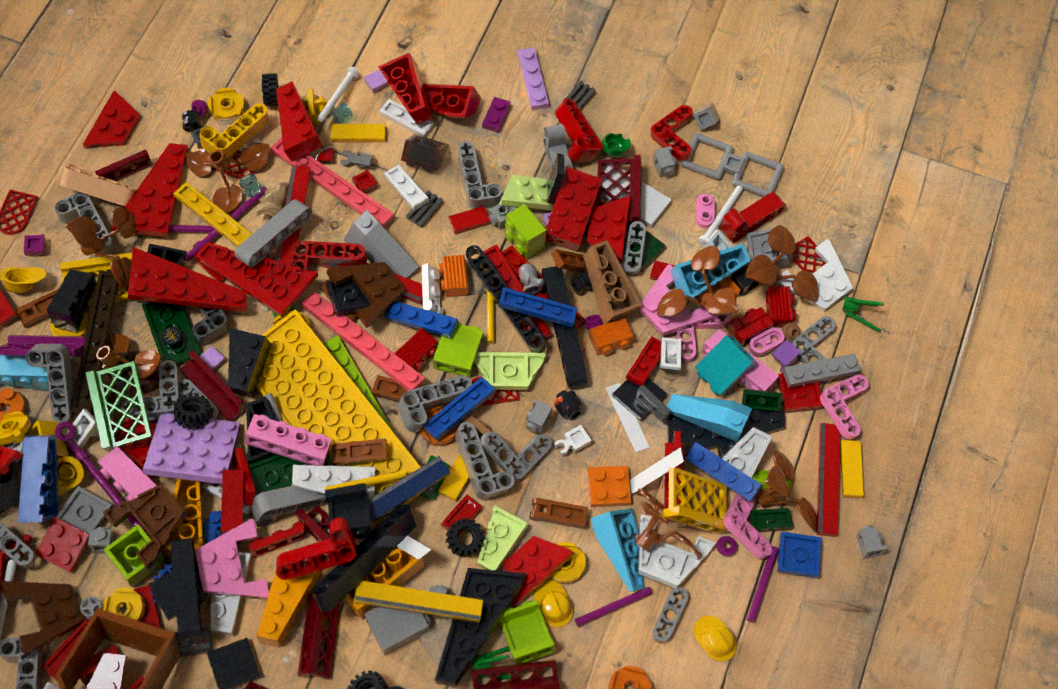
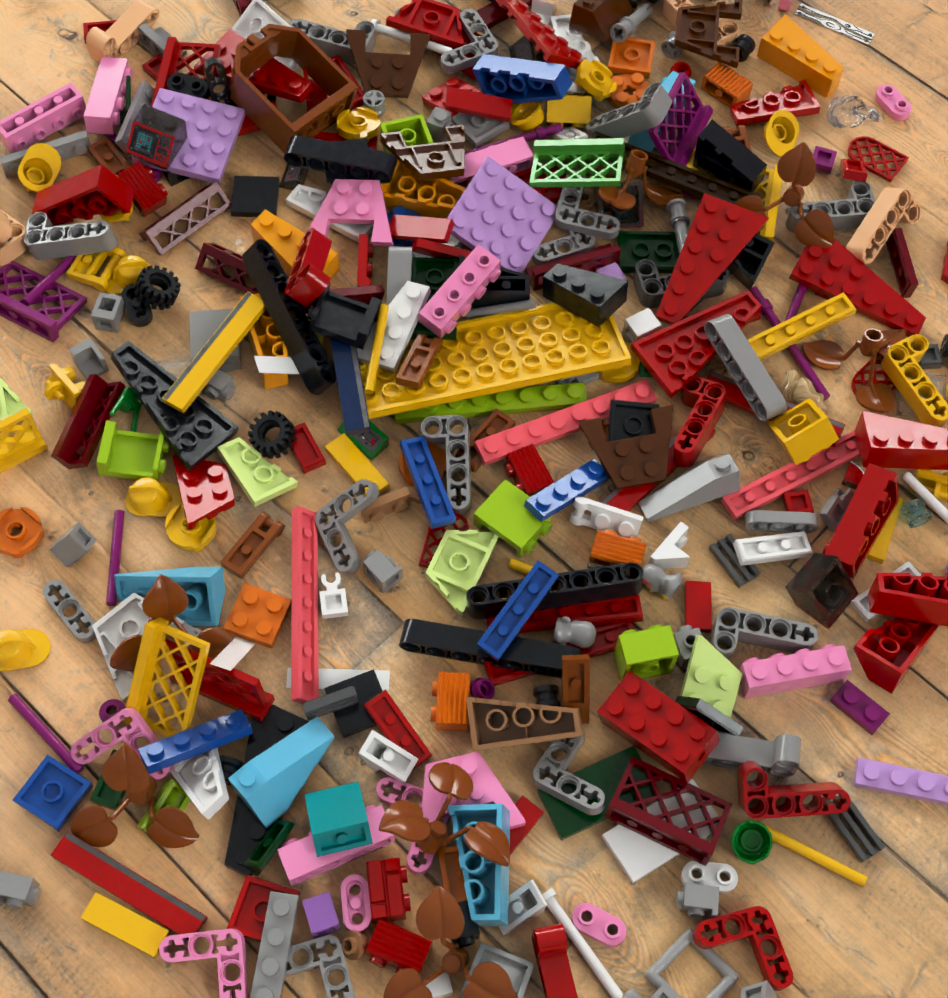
camera: 115 degrees right, 0 degrees up
magenta plate [55,421,76,442] -> none
black tile [162,327,182,347] -> none
black tyre [174,393,211,429] -> none
clear light blue wheel [239,174,262,197] -> none
light grey beam [455,422,515,500] -> none
black head [554,390,583,420] -> none
red wing [587,196,631,262] -> none
none -> light grey panel [49,522,96,567]
none -> coral plate [291,506,319,704]
none -> red tile [445,86,513,122]
none -> white panel [623,308,662,343]
none -> light grey animal [642,563,682,601]
none -> white slope [649,522,690,569]
none -> light grey pin [666,198,690,254]
none -> white plate [681,861,738,894]
none -> bright pink brick [739,644,852,698]
none -> light grey beam [745,510,818,533]
none -> yellow bar [765,825,868,887]
none -> yellow slope [767,398,839,465]
none -> red wedge [823,463,899,579]
none -> red tile [840,158,868,182]

